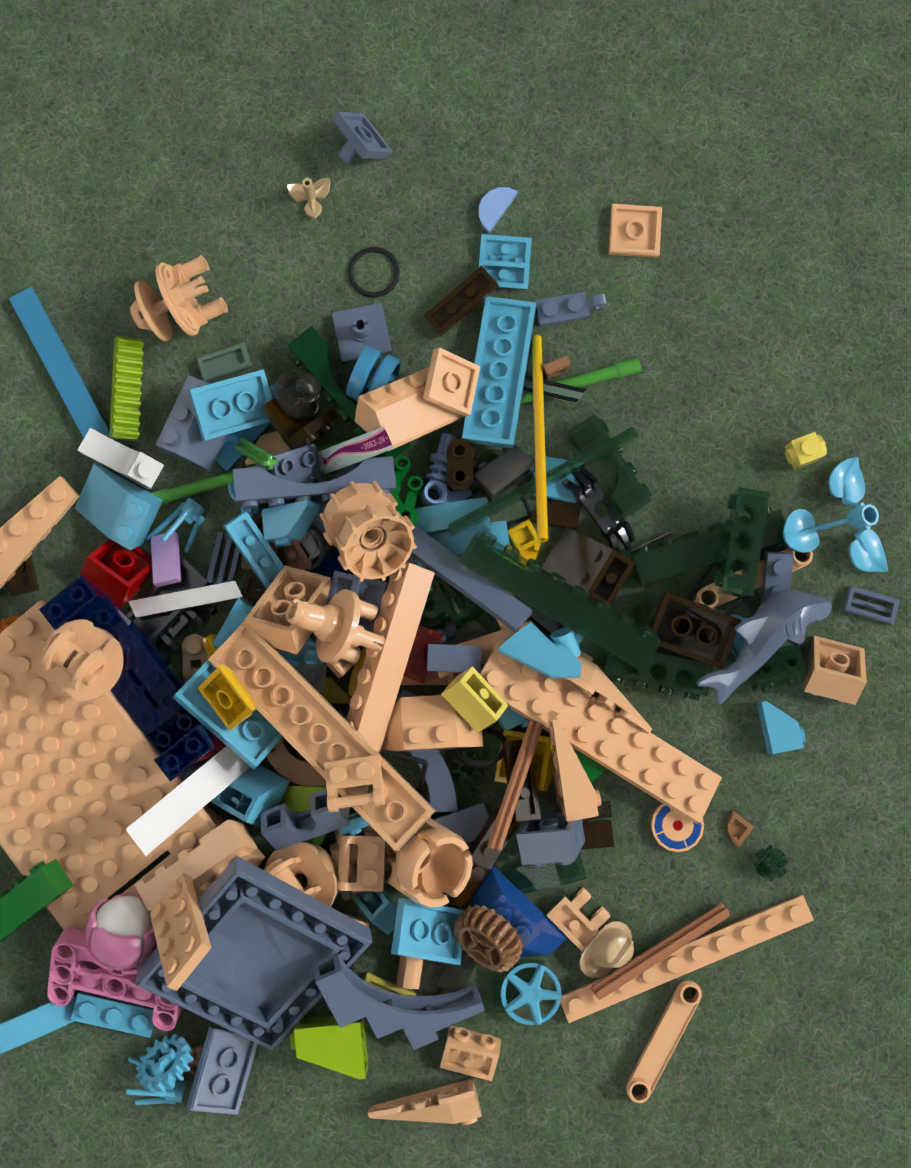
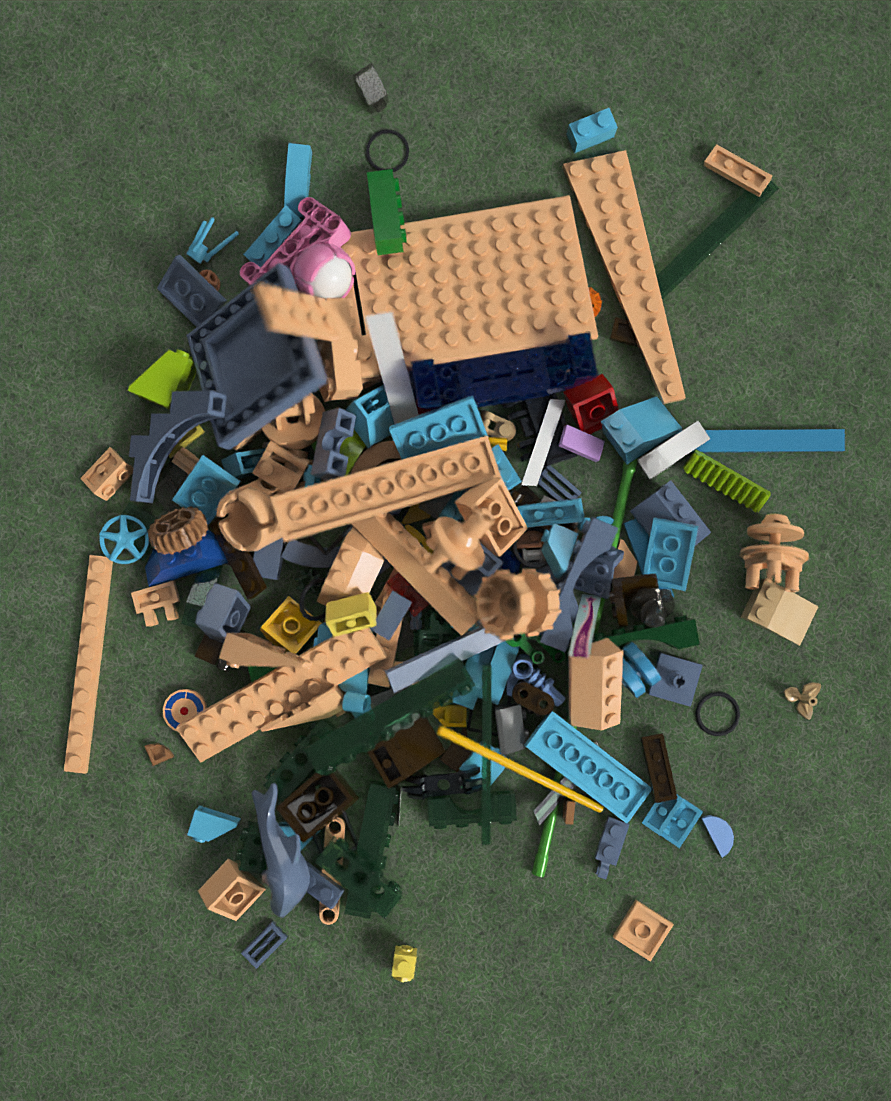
camera: 115 degrees right, 5 degrees up
light nougat piece [41,620,124,701] -> none
medium azure gear [136,1034,193,1094] -> none
medium azure plant [146,498,205,553] -> none
sand green tile [196,342,253,383] -> none
yellow slope [198,664,256,731] -> none
bright green axle [235,438,277,470] -> none
light nougat plate [324,755,385,813] -> none
sand blue tile [332,112,393,162] -> none
light nougat wedge [368,1078,482,1125] -> none
light nougat plate [423,347,480,416] -> none
nougat axle [488,721,543,851] -> none
medium azure panel [498,623,581,678] -> none
dark brown plate [502,740,541,823] -> none
tan piece [579,921,634,978] -> none
nougat axle [591,903,730,1000] -> none
light nougat piece [626,980,702,1103] -> none
clear green gear [753,845,789,881] -> none
medium azure plant [782,457,888,572] -> none
none -> tan slope [741,579,818,646]

